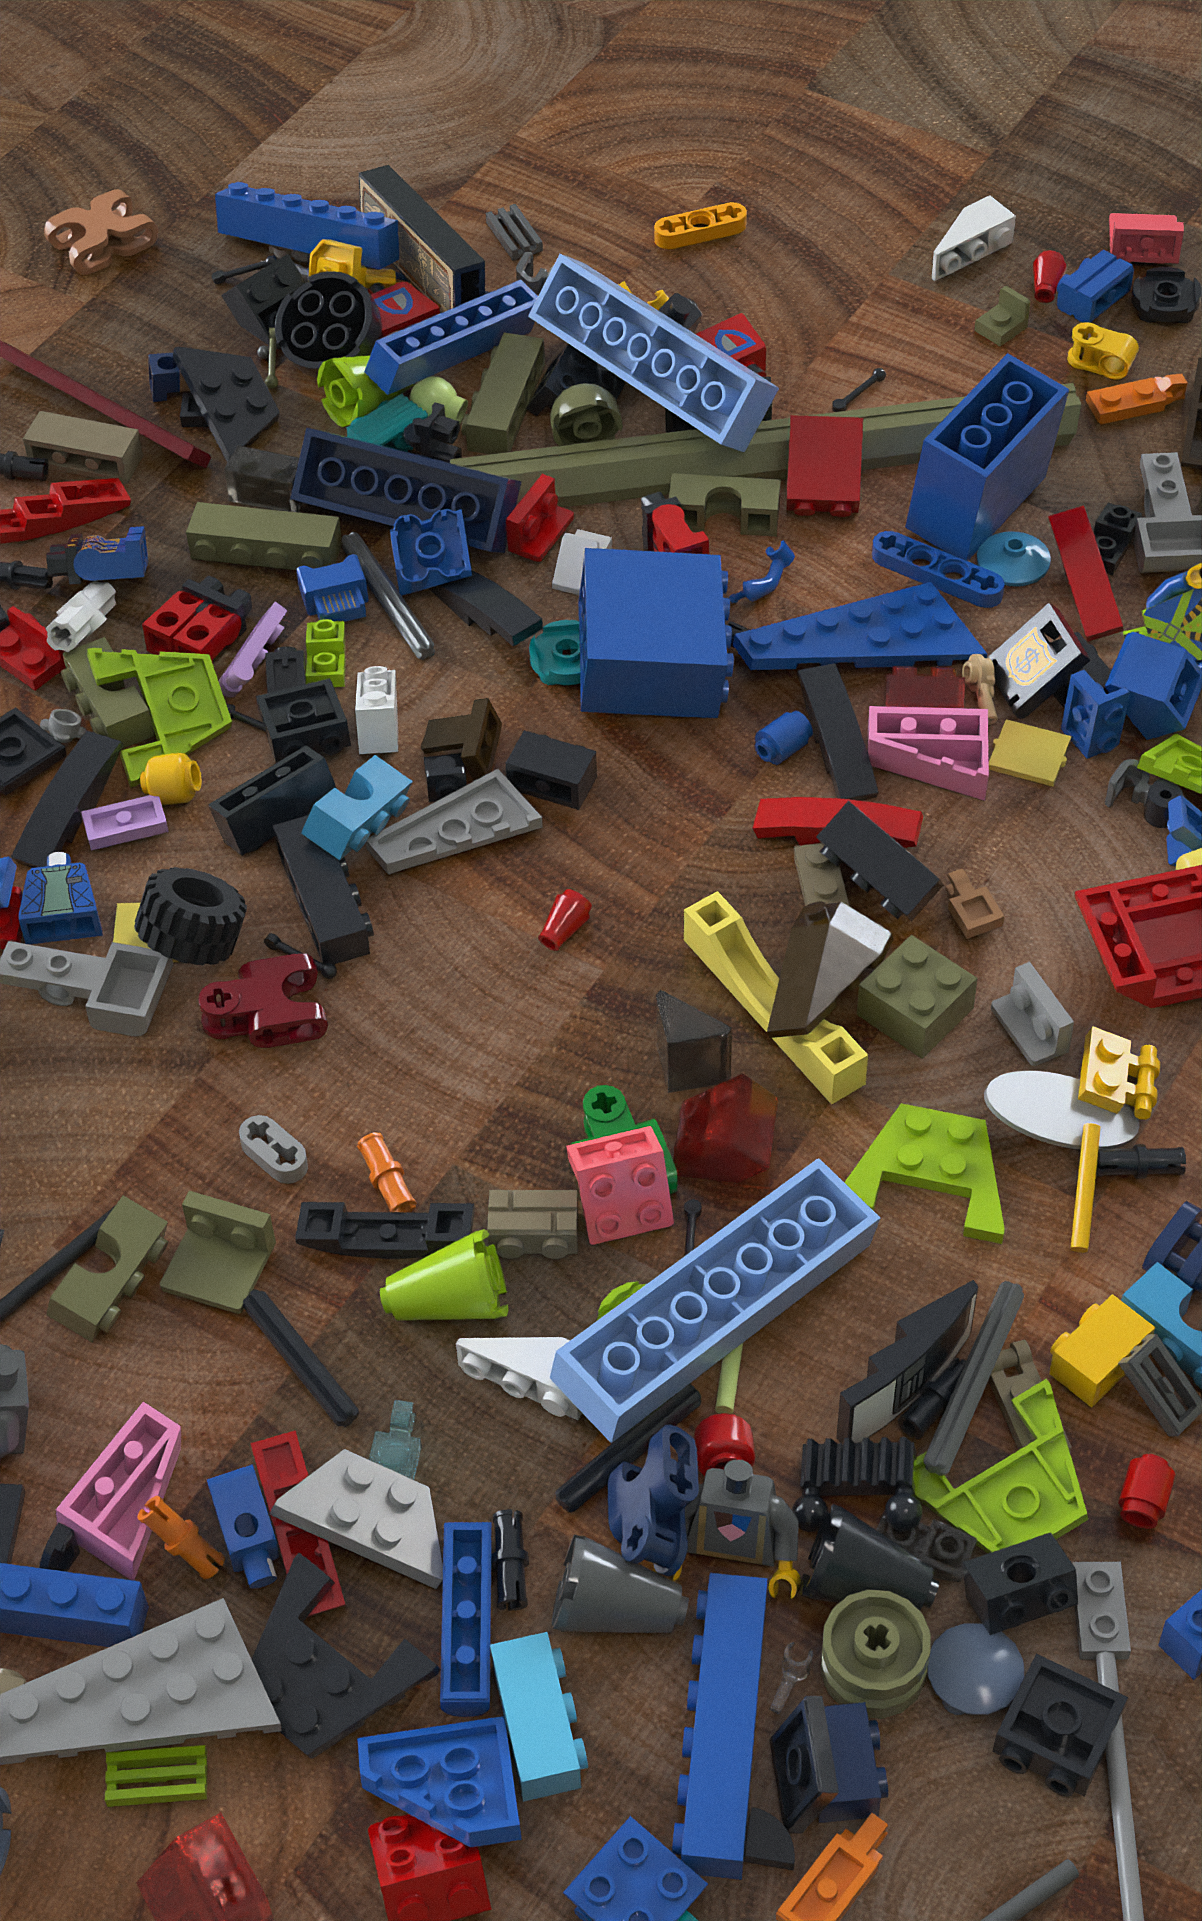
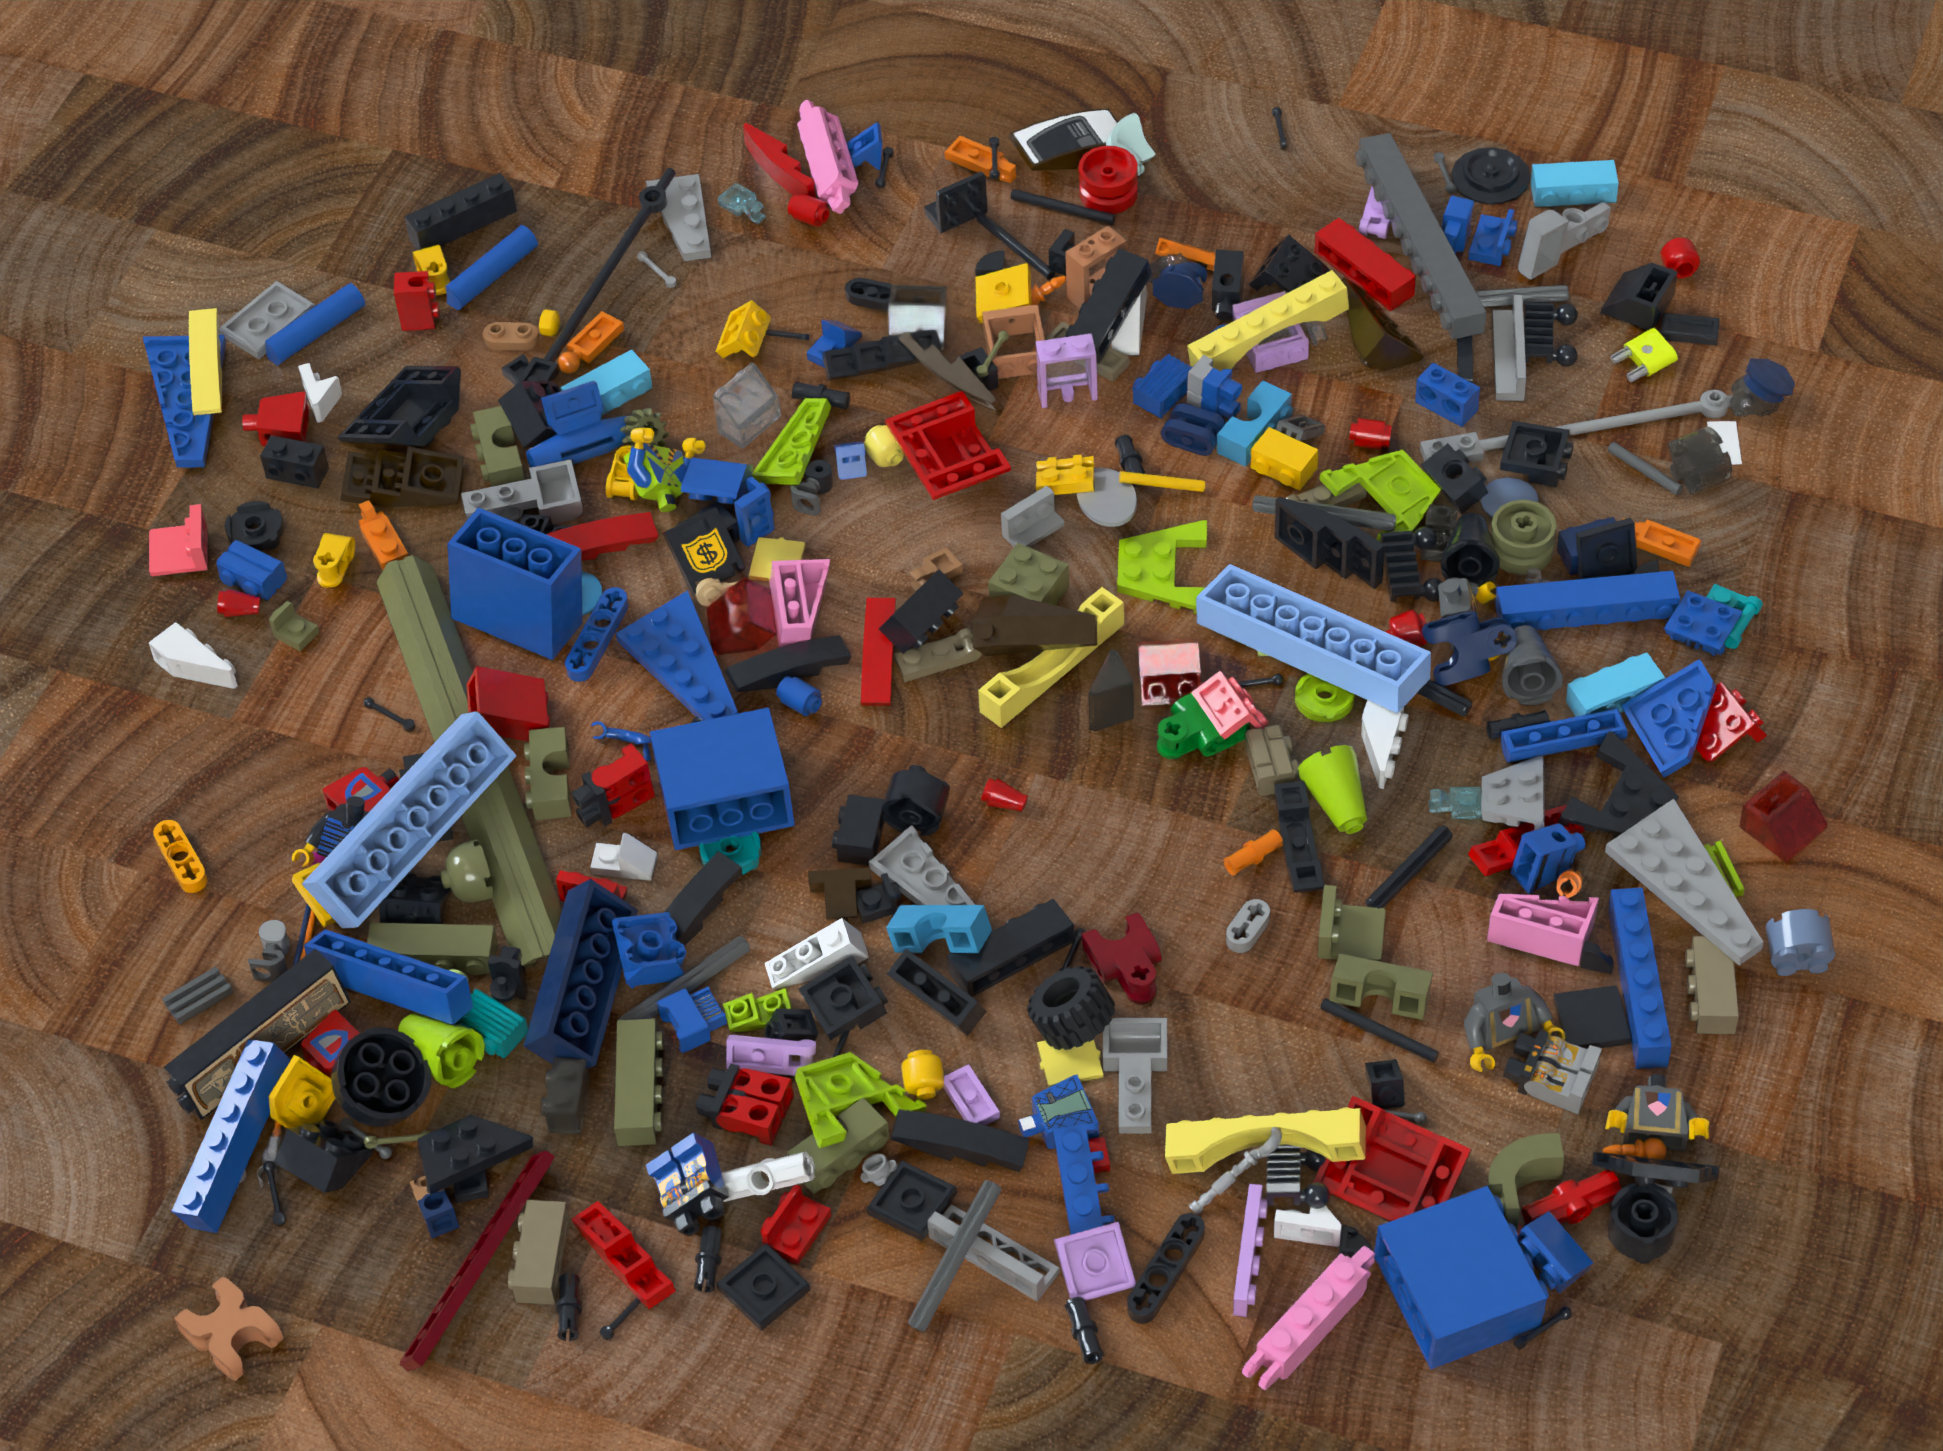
camera: 100 degrees left, 0 degrees up
none -> black brick [881,765,950,836]

